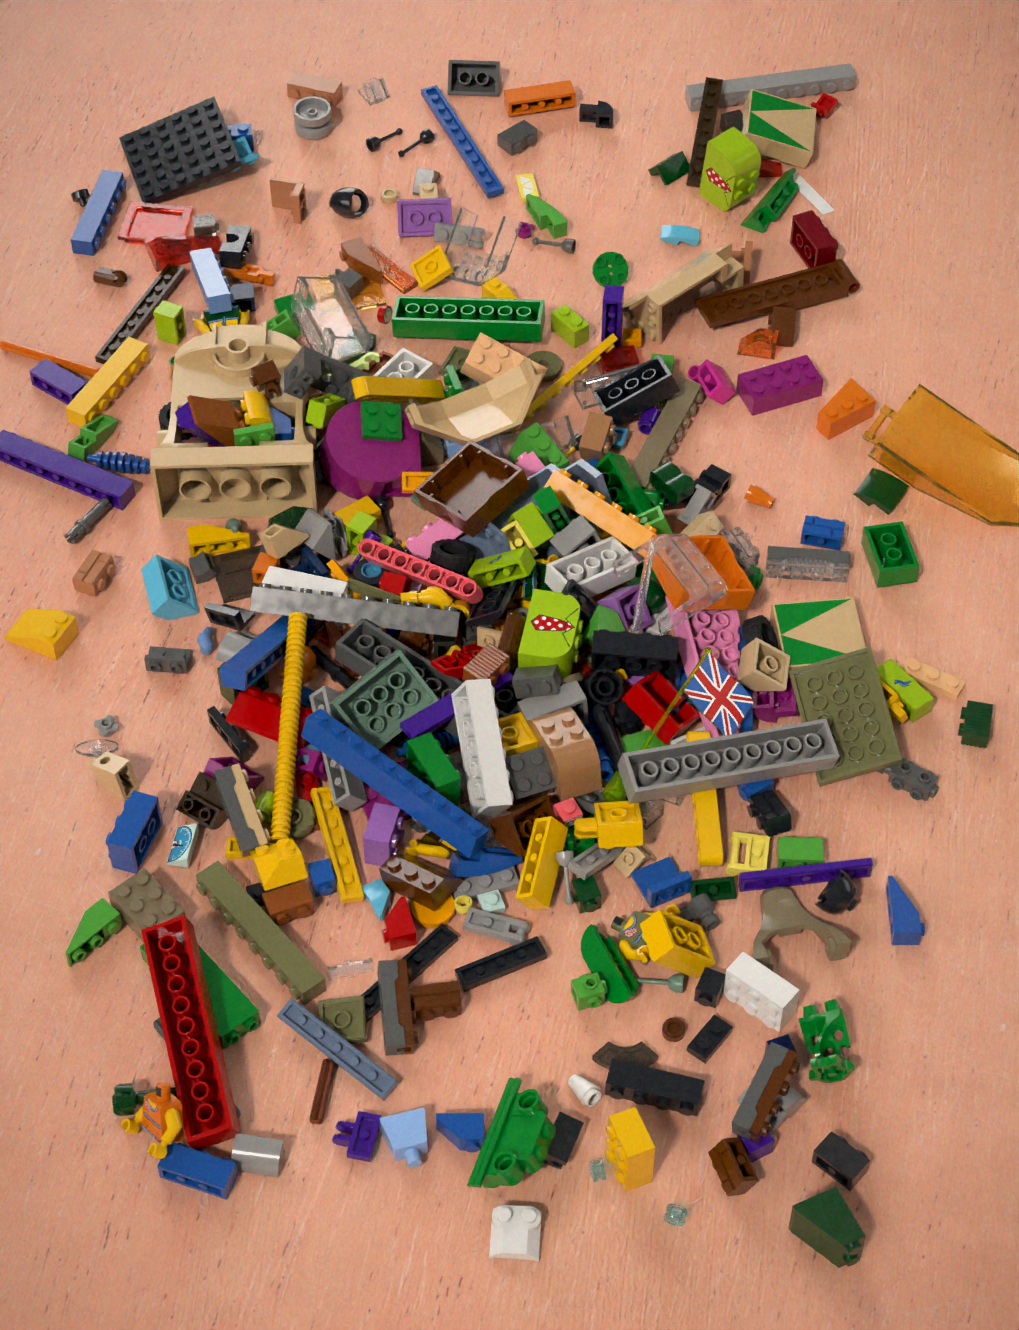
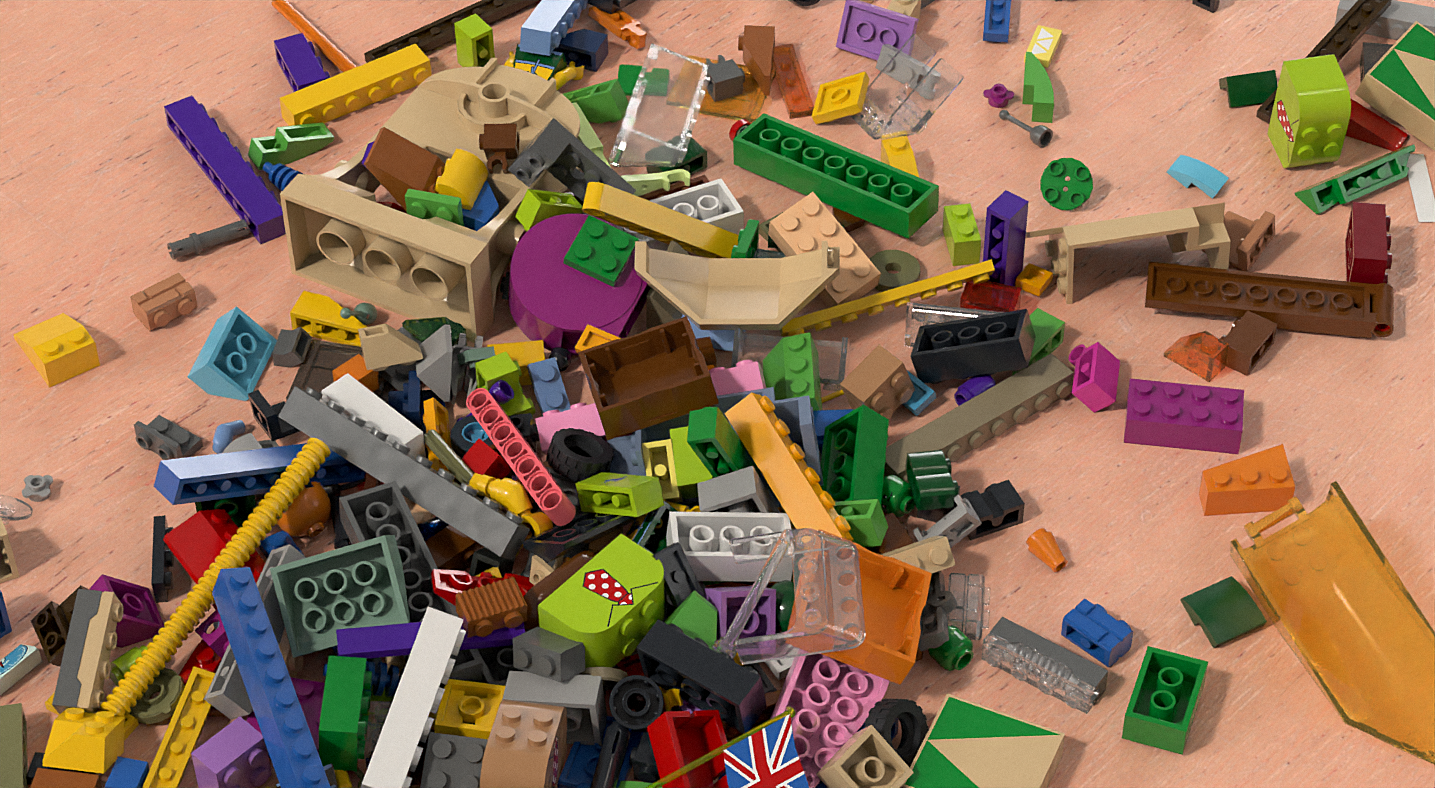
camera: 30 degrees right, 5 degrees down
none -> sand green plate [457,346,495,369]
none -> medium blue plate [527,357,570,417]

